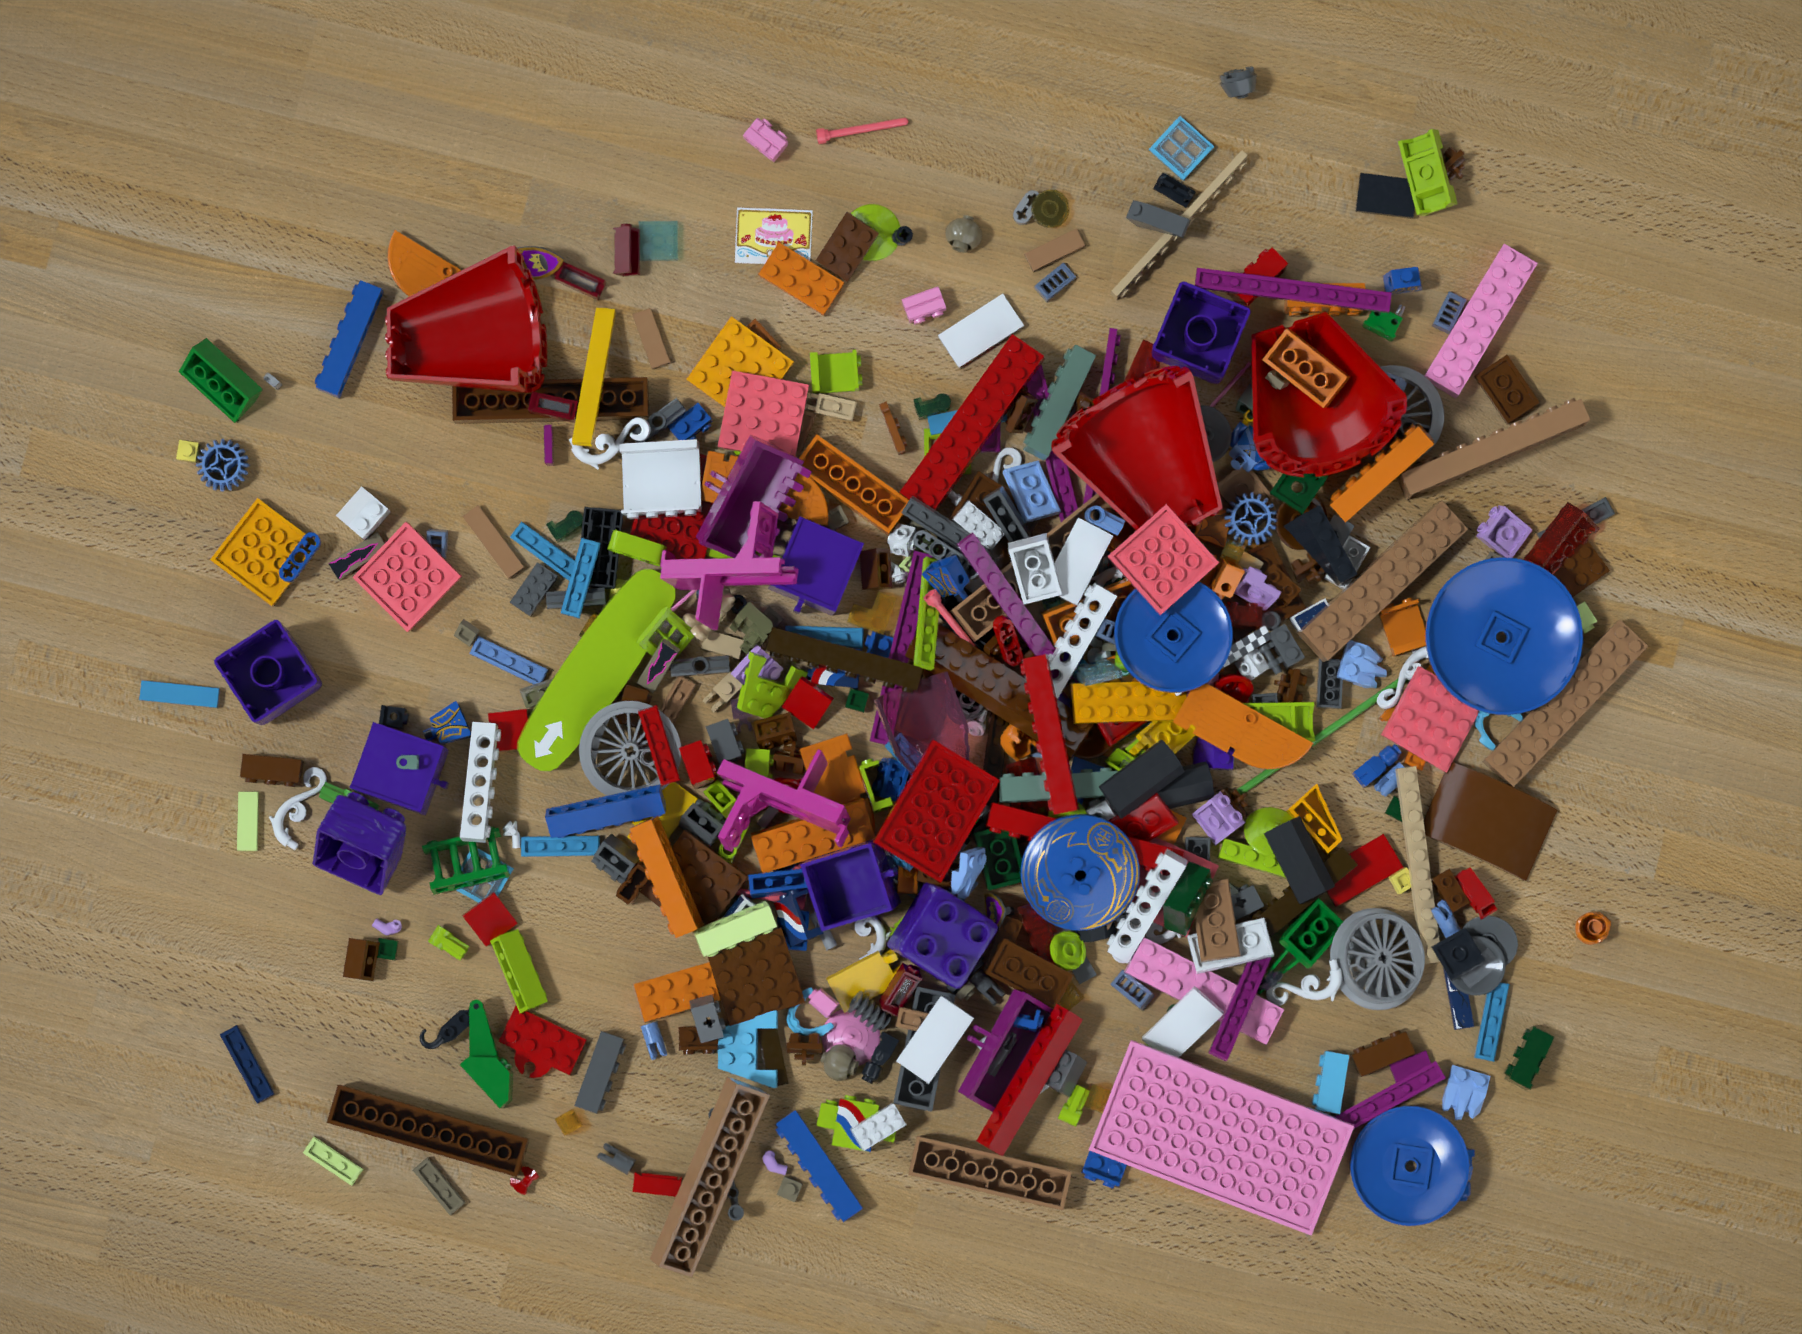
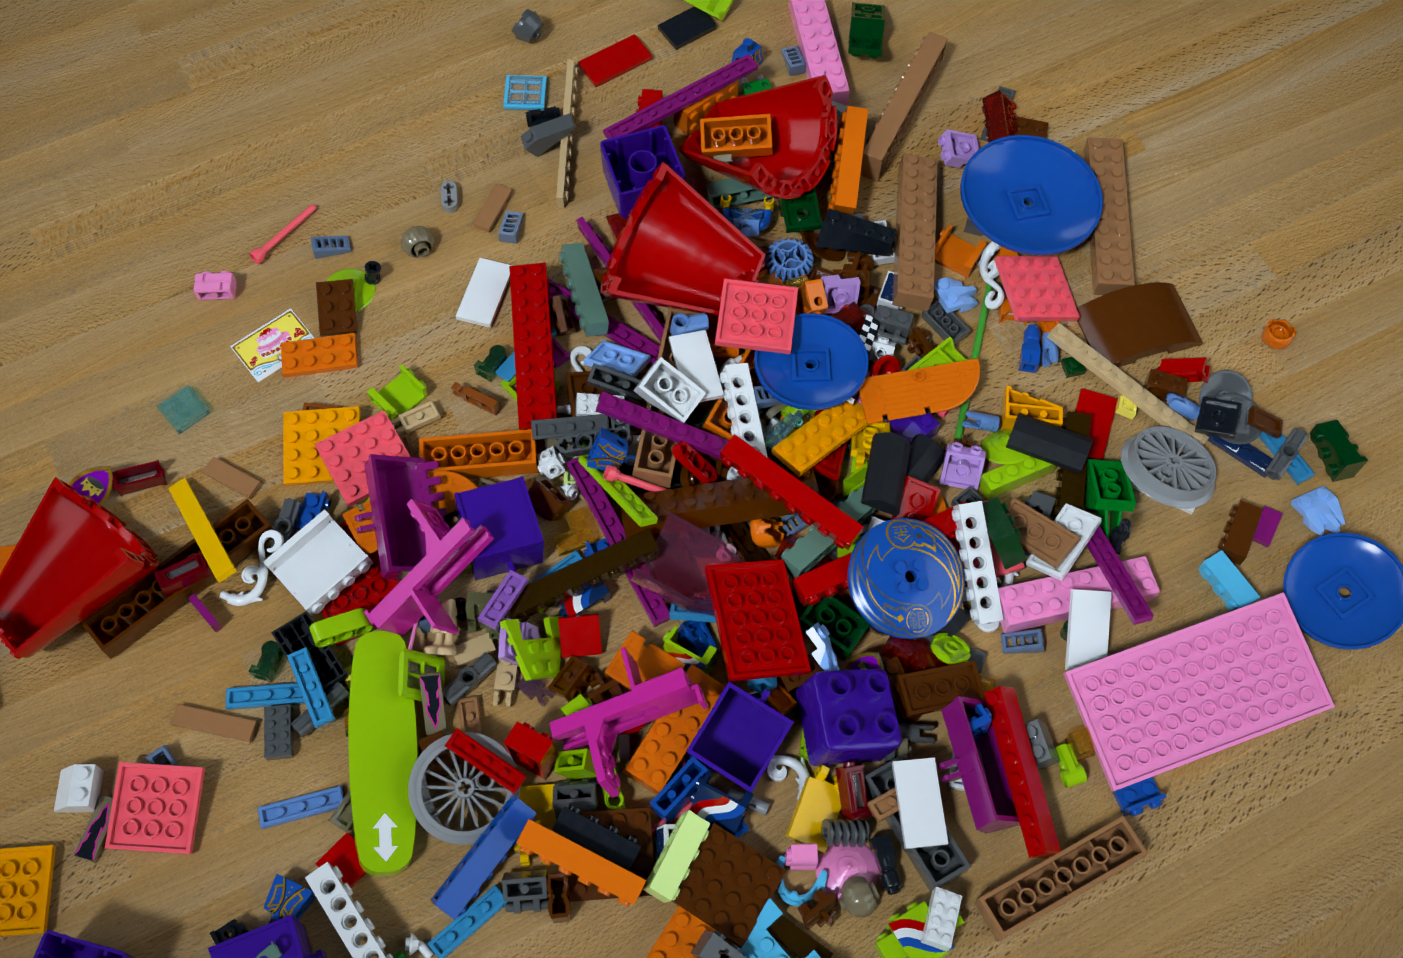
camera: 45 degrees left, 20 degrees down
blue beam [279,532,321,582] -> none
dark tan plate [454,619,480,647] -> none
dark red window [613,224,640,277] -> none
dark grey brick [706,719,745,765] -> none
dark green plate [845,688,869,713] -> none
bright pink brick [902,286,946,325] -> none
clear yellow tile [1031,189,1069,228] -> none
white plant [1266,959,1342,1006] -> none
magenta plate [1335,1061,1445,1129] -> none
reddish brown plate [1474,355,1540,425] -> none
medium azure helmet [1475,711,1523,751] -> none
none -> sand blue slope [311,236,351,259]
none -> medium lavender plate [478,570,528,630]
none -> black brick [552,804,641,870]
none -> red tile [578,34,652,88]
none -> dark green bracket [848,2,885,58]
none -> medium blue hinge [962,410,1000,432]
none -> reddish brown tile [1247,406,1283,439]
none -> dark grey piece [1264,428,1308,481]

